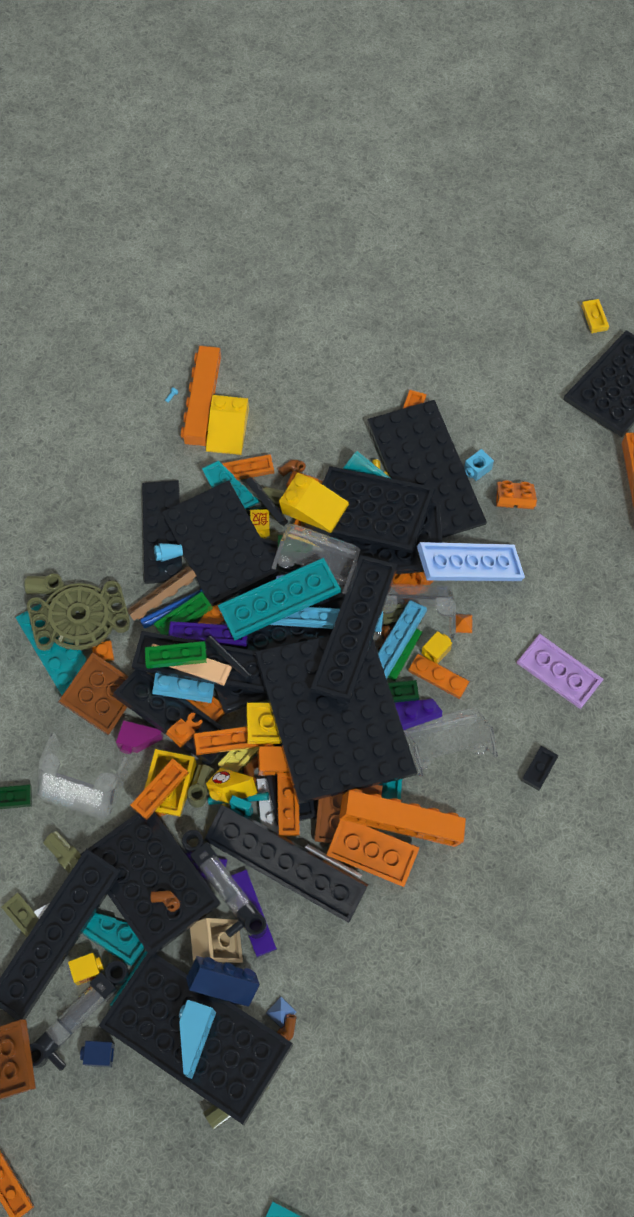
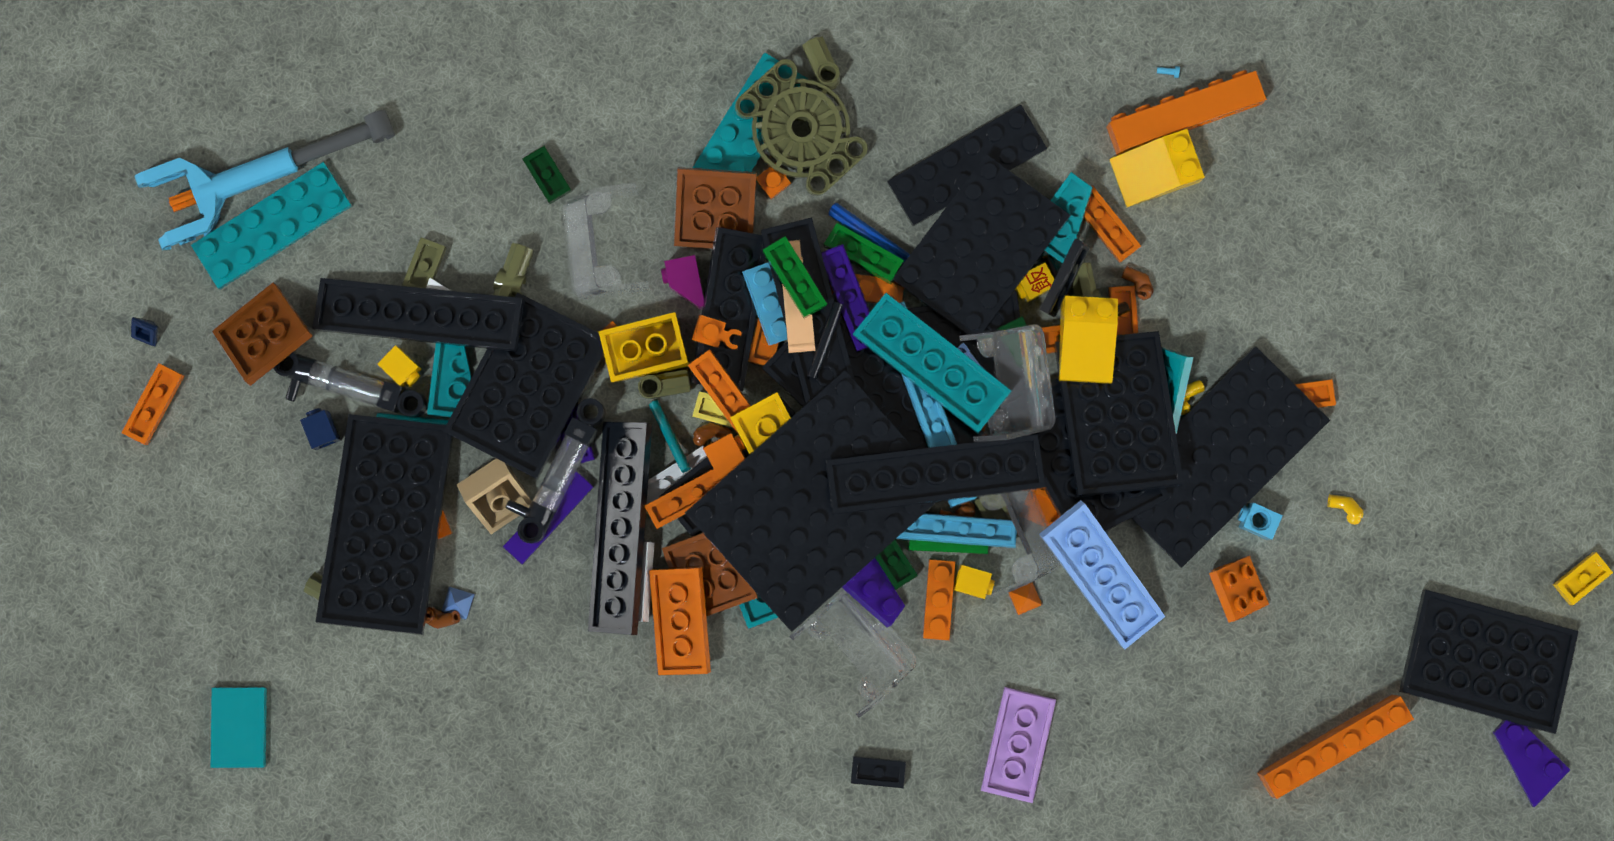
camera: 60 degrees right, 20 degrees up
medium nougat plate [127,566,197,621] -> none
orange plate [130,759,189,820] -> none
dark orange arm [151,891,180,912] -> none
medium azure cone [154,543,183,562] -> none
medium azure slope [179,1000,216,1079] -> none
dark blue brick [186,956,260,1007] -> none
yellow slope [206,767,257,803] -> none
teal tile [230,795,253,818] -> none
orange brick [339,789,466,847] -> none
none -> yellow arm [1327,494,1363,525]

